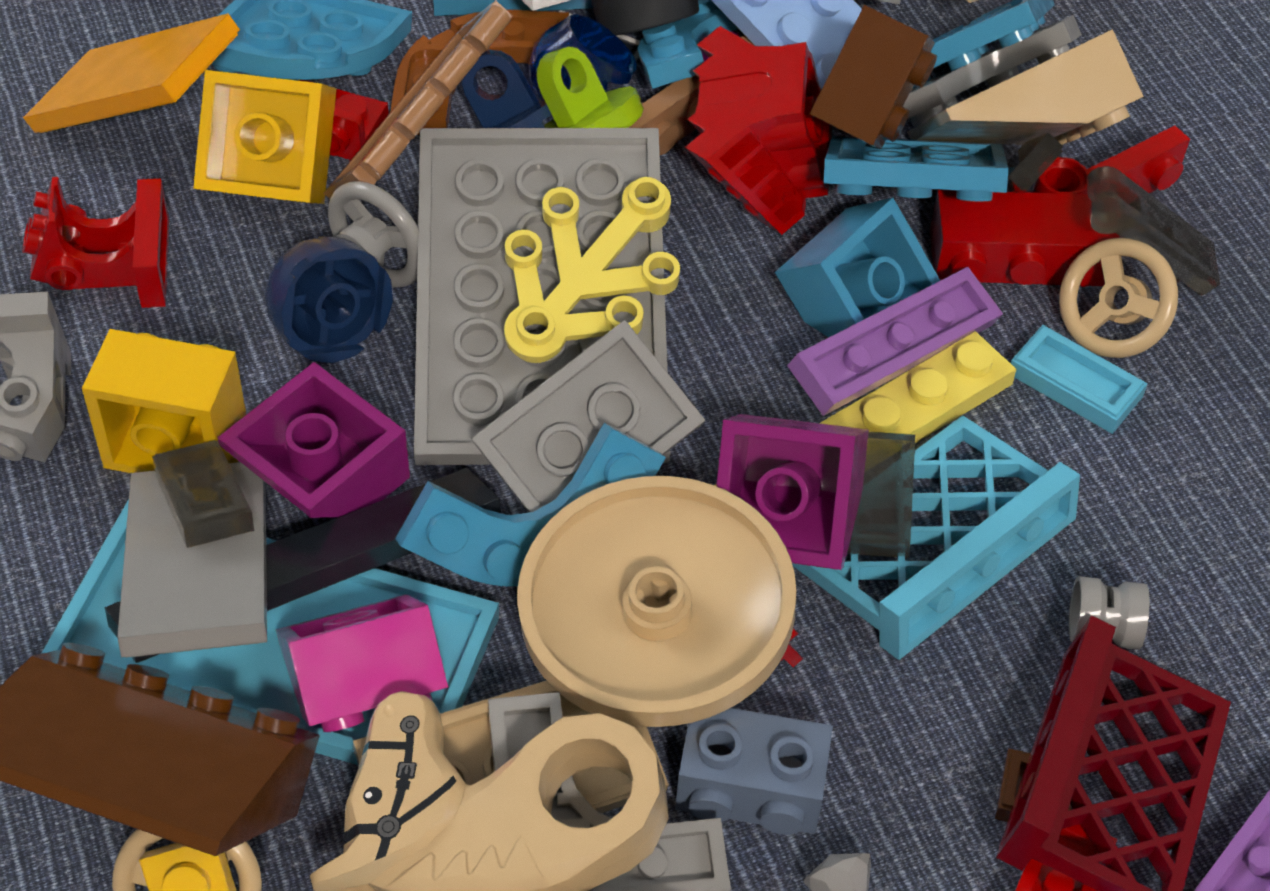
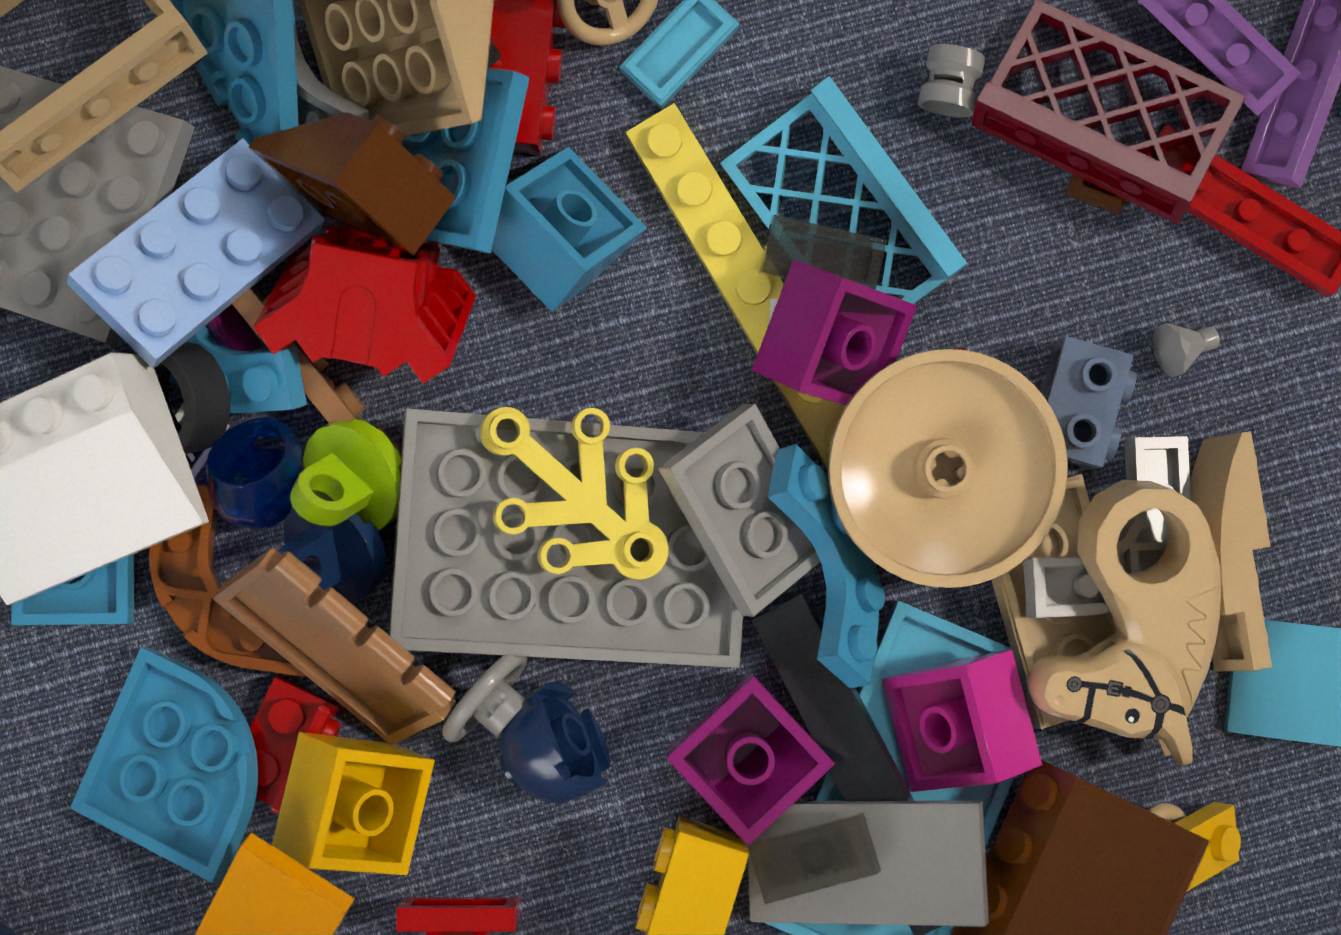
camera: 80 degrees left, 35 degrees up
medium lavender plate [787,267,1003,416] -> none

